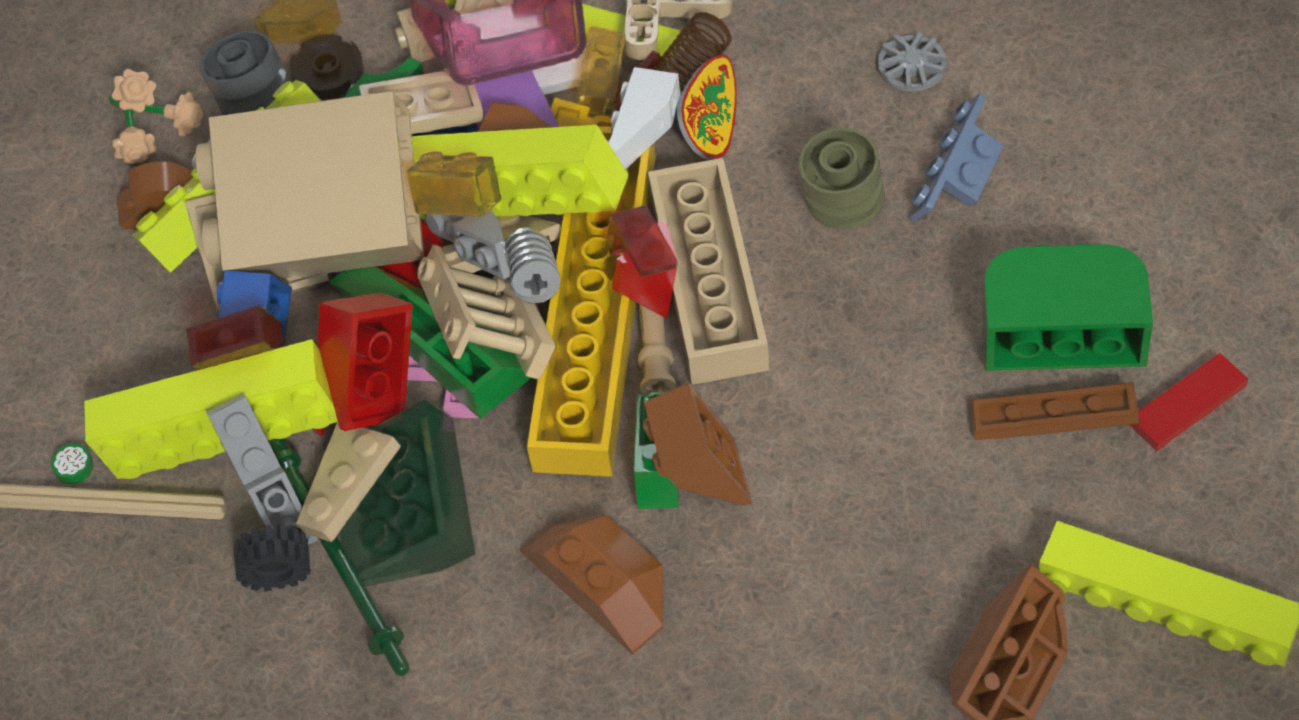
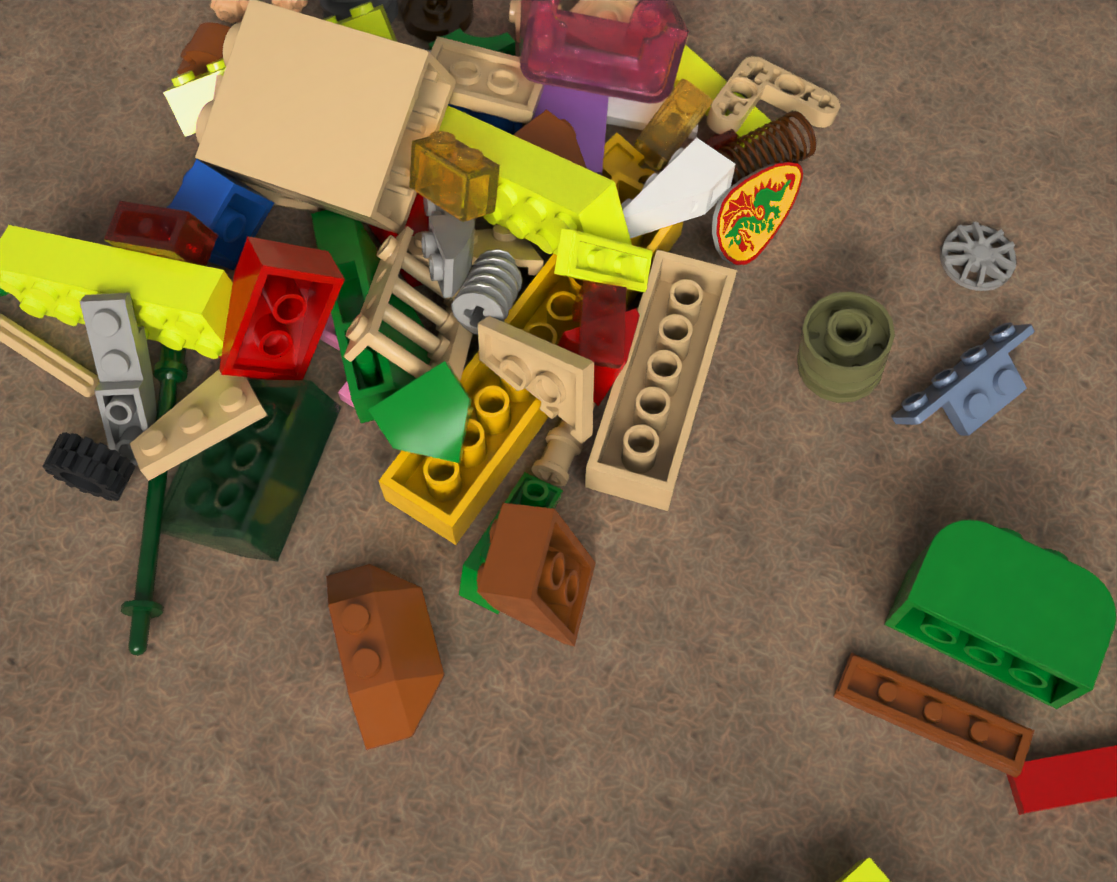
camera: 20 degrees right, 10 degrees up
none -> green slope [368,361,473,463]
none -> tan wing [478,316,594,443]
none -> neon yellow tile [554,229,653,293]

